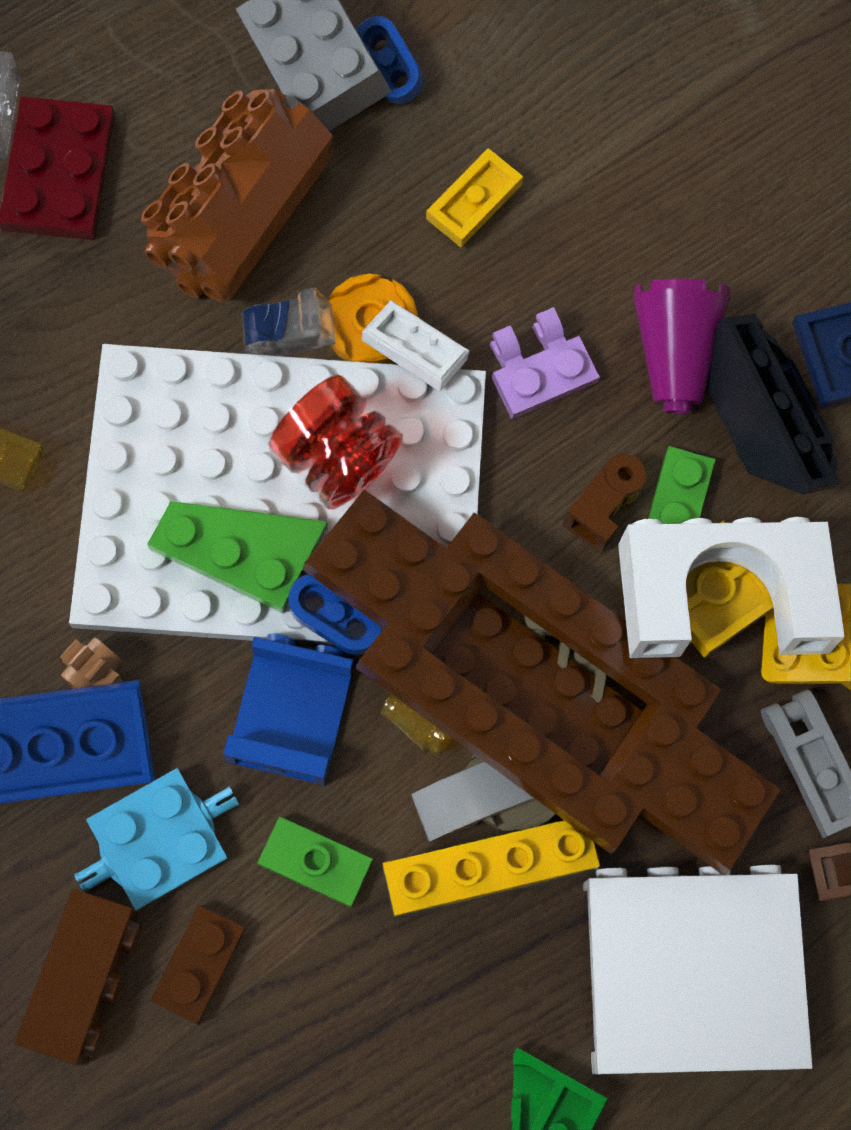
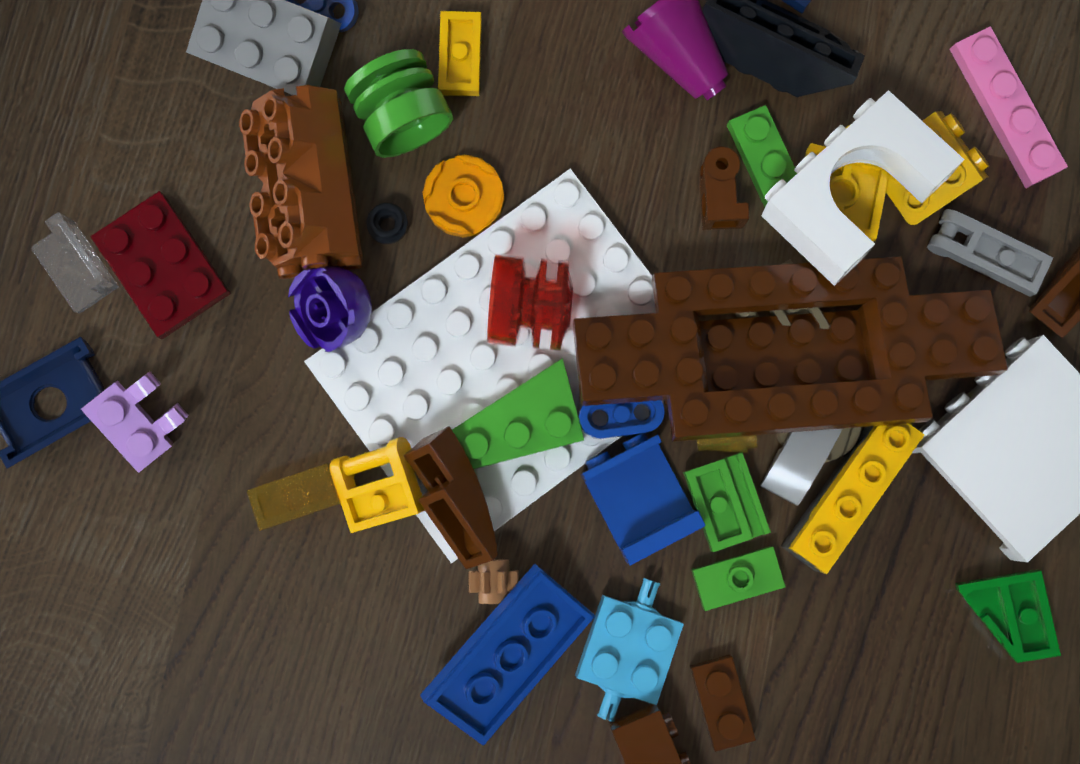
camera: 40 degrees left, 10 degrees up
clear leg [242,287,336,356] -> none
white plate [362,300,469,391] -> none
lavender plate [490,307,600,420] -> none
none -> dark purple cylinder [288,266,372,352]
none -> yellow plate [330,437,425,533]
none -> bright green wheel [344,49,453,158]
none -> black plate [366,203,408,244]
none -> reddish brown slope [404,426,498,569]
none -> bright green plate [683,452,771,552]

